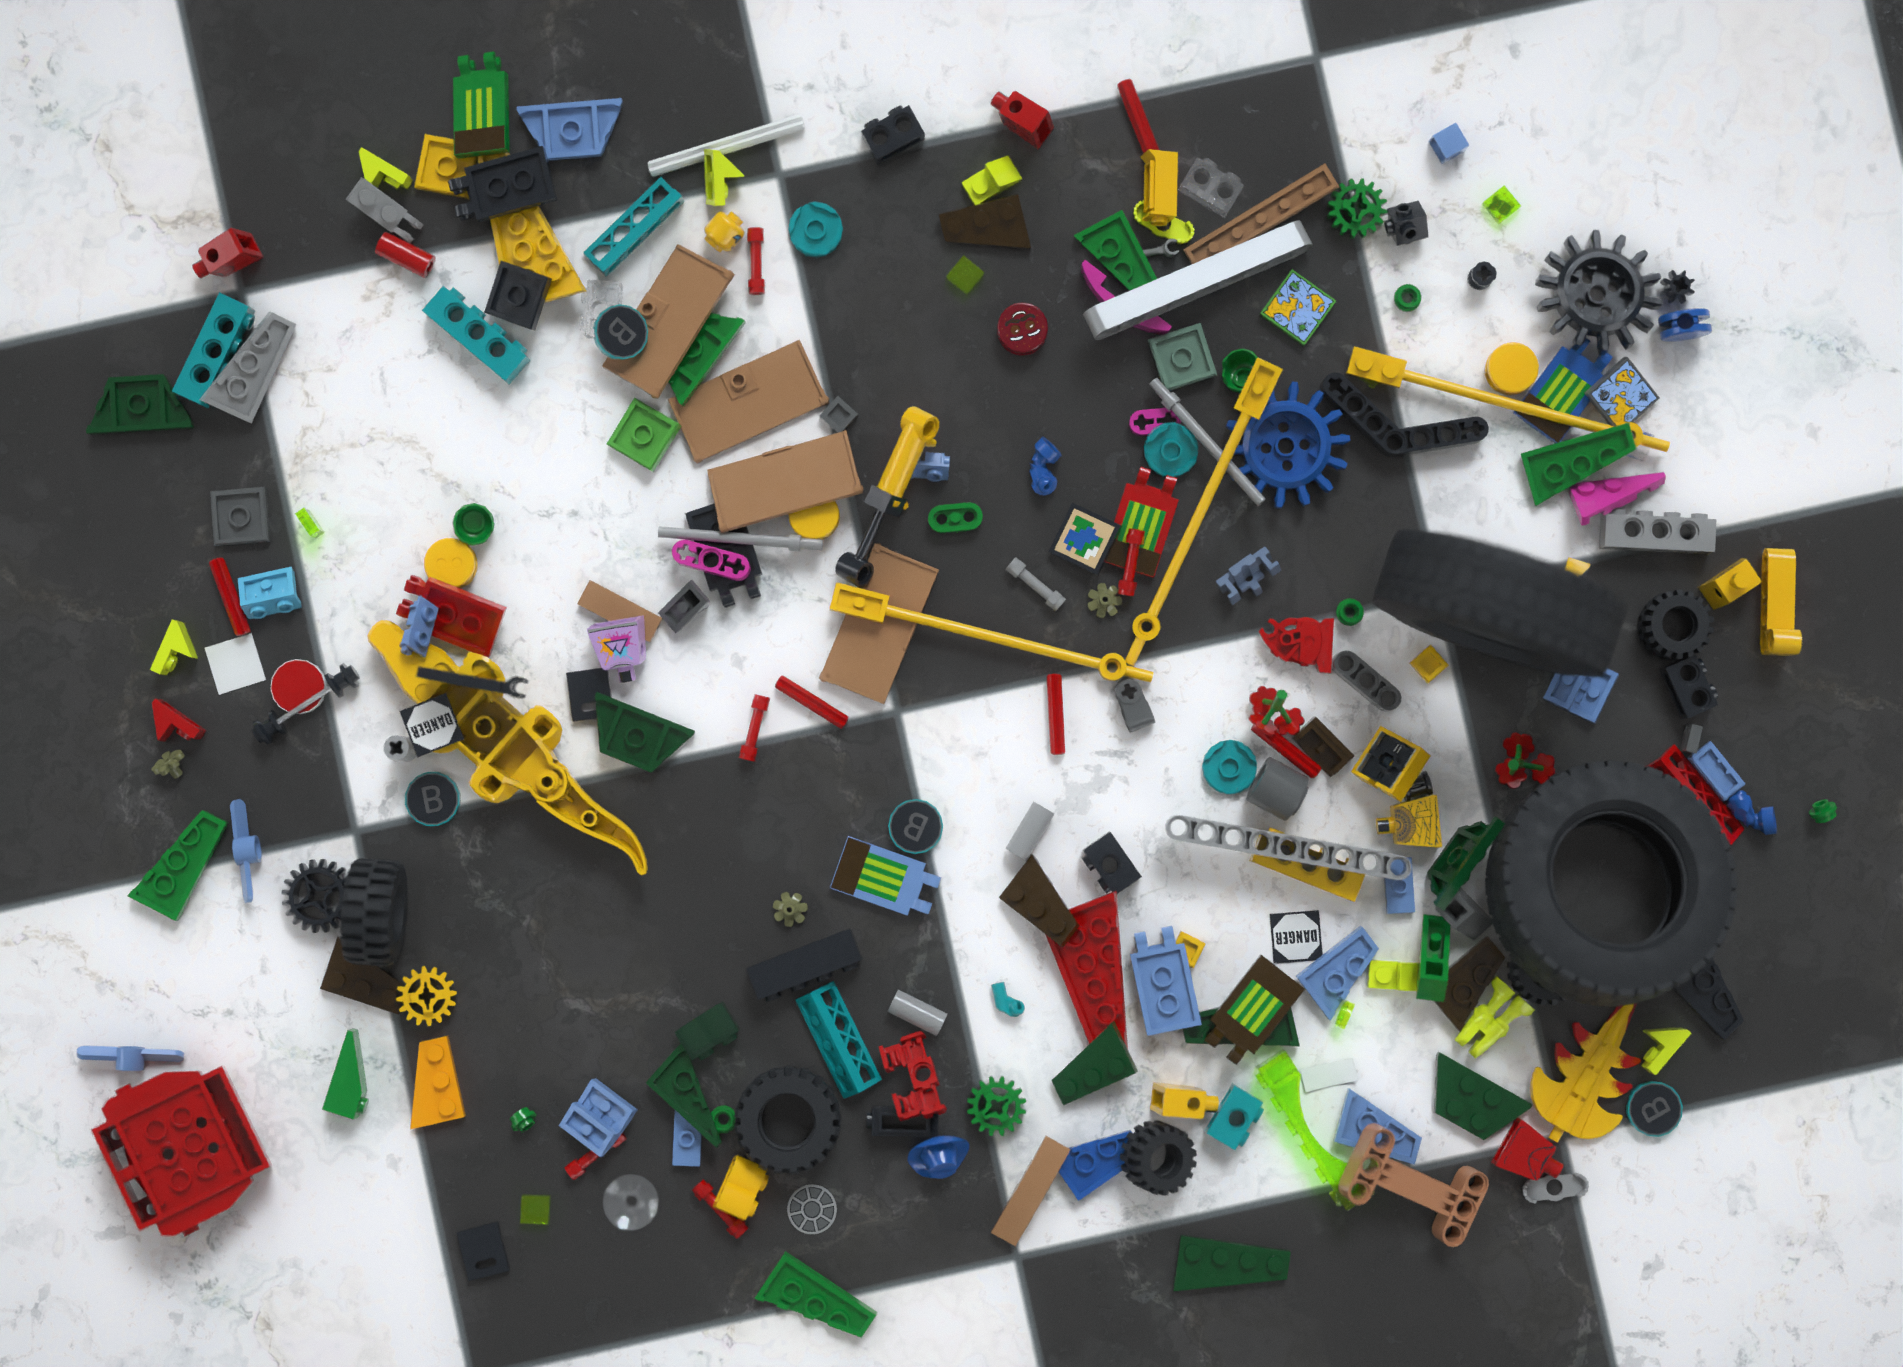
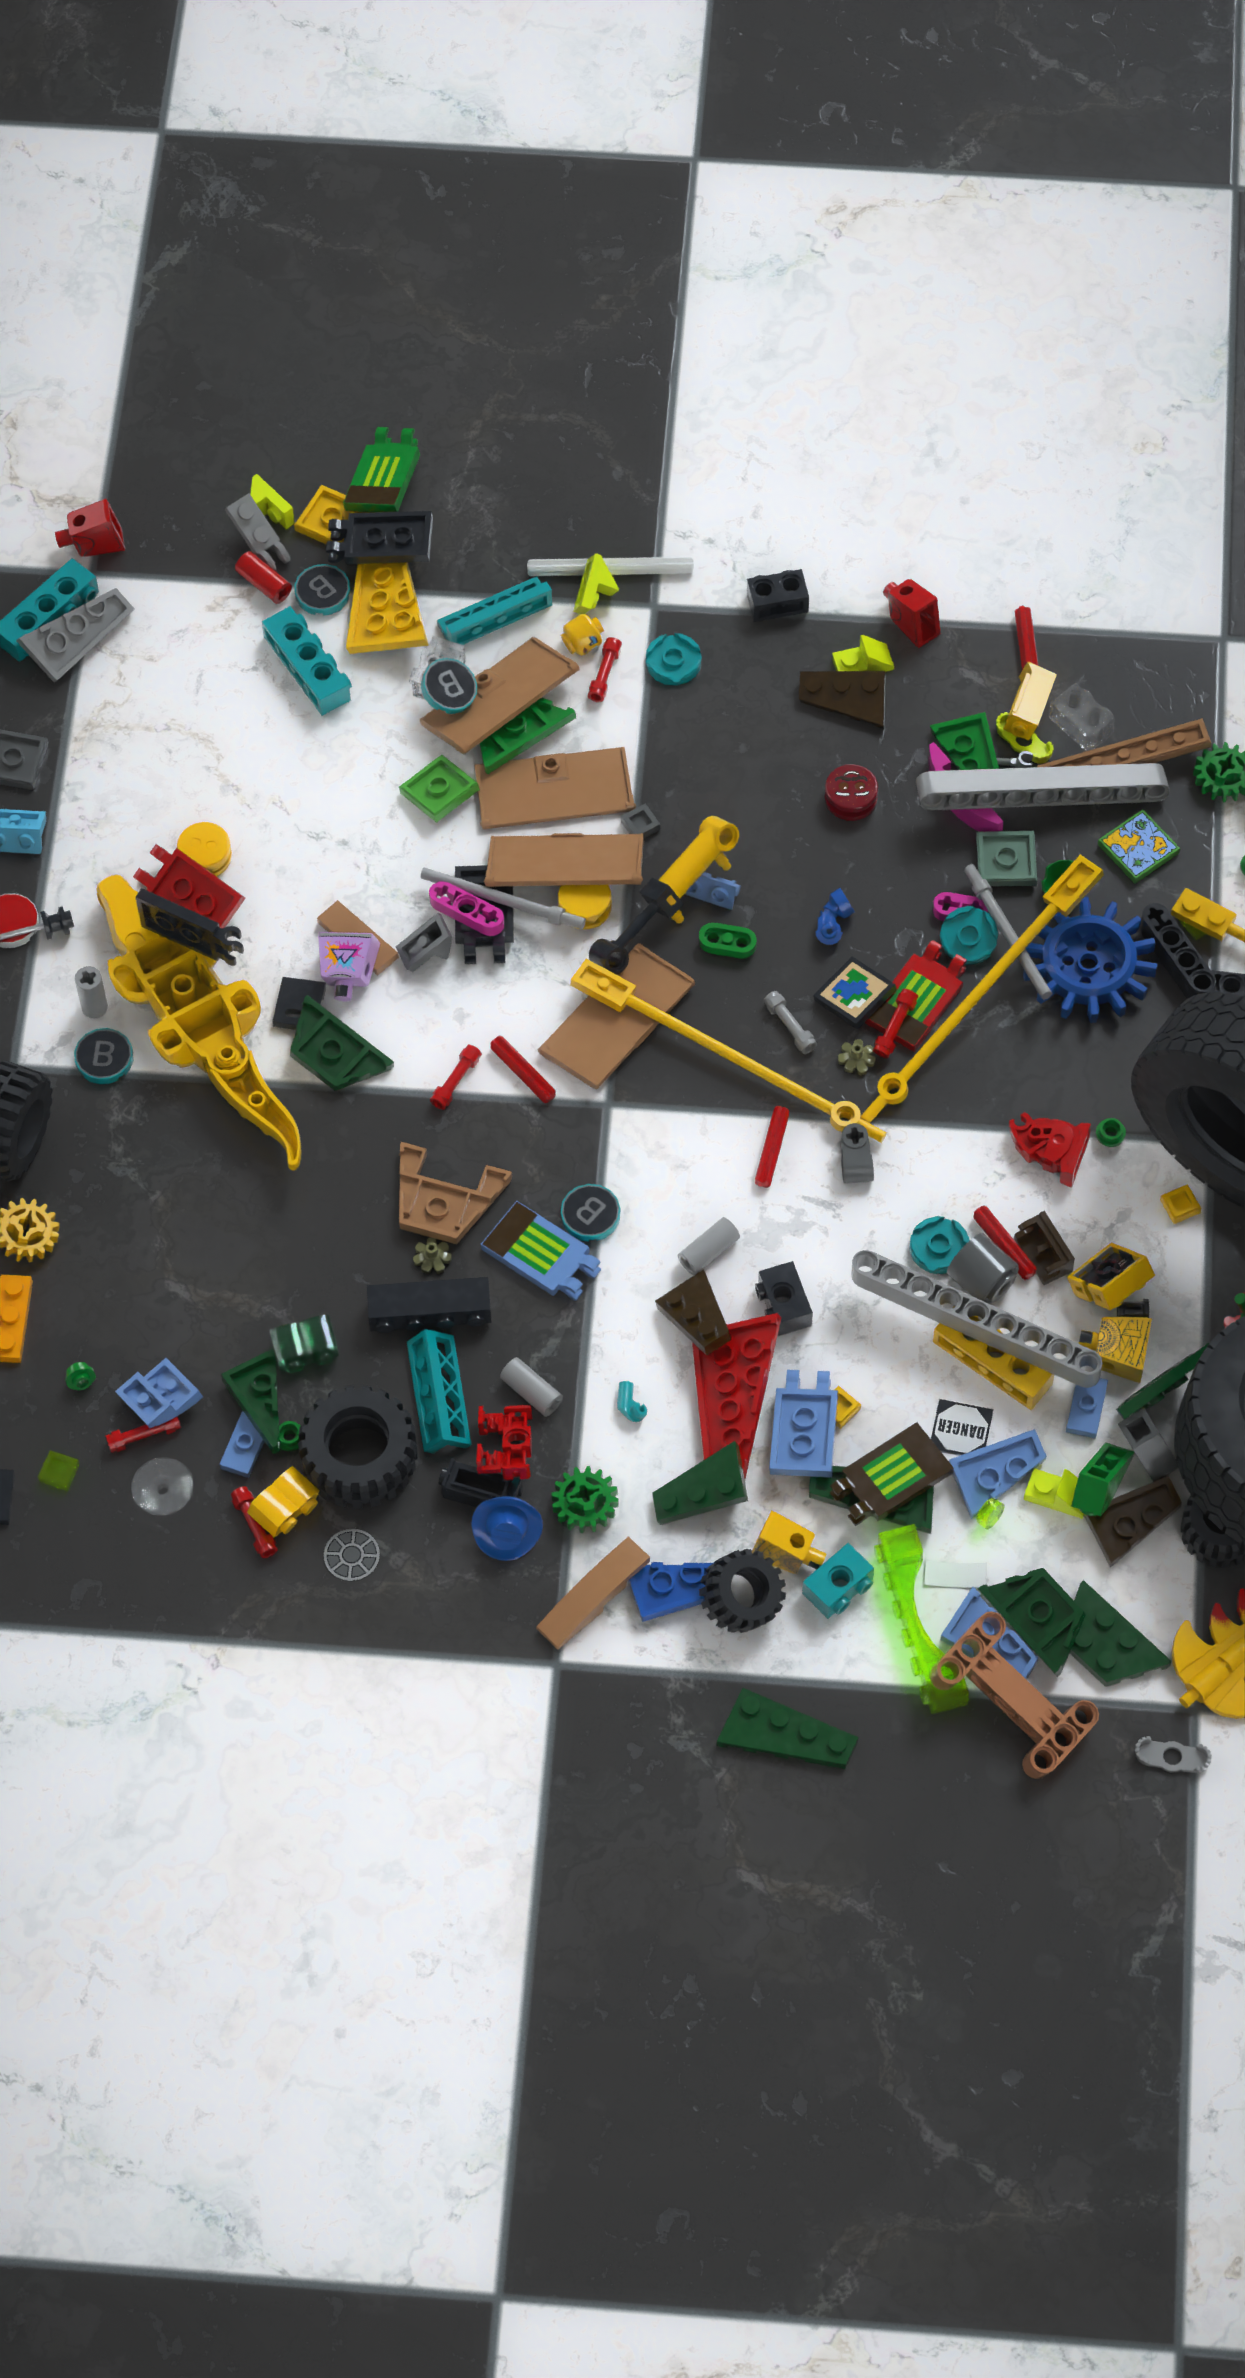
camera: 15 degrees right, 25 degrees down
clear neon green tile [295,508,325,538] -> none
medium blue hinge [399,596,438,658] -> none
sticker [399,693,464,758] -> none
green hair [452,503,495,546] -> none
black tile [484,261,552,331] -> none
medium blue wing [517,98,623,161] -> none
green wing [754,1251,878,1338] -> none
clear neon green tile [946,255,985,295] -> none
sand blue piece [1216,546,1282,605] -> none
red plant [1248,686,1305,736] -> none
dark grey beam [1331,650,1402,711] -> none
neon yellow piece [1455,976,1535,1059] -> none
red torso [1491,1117,1563,1181] -> none
none -> black tile [294,564,350,616]
none -> medium nougat wing [399,1142,512,1244]
none -> dark green wing [978,1568,1086,1677]

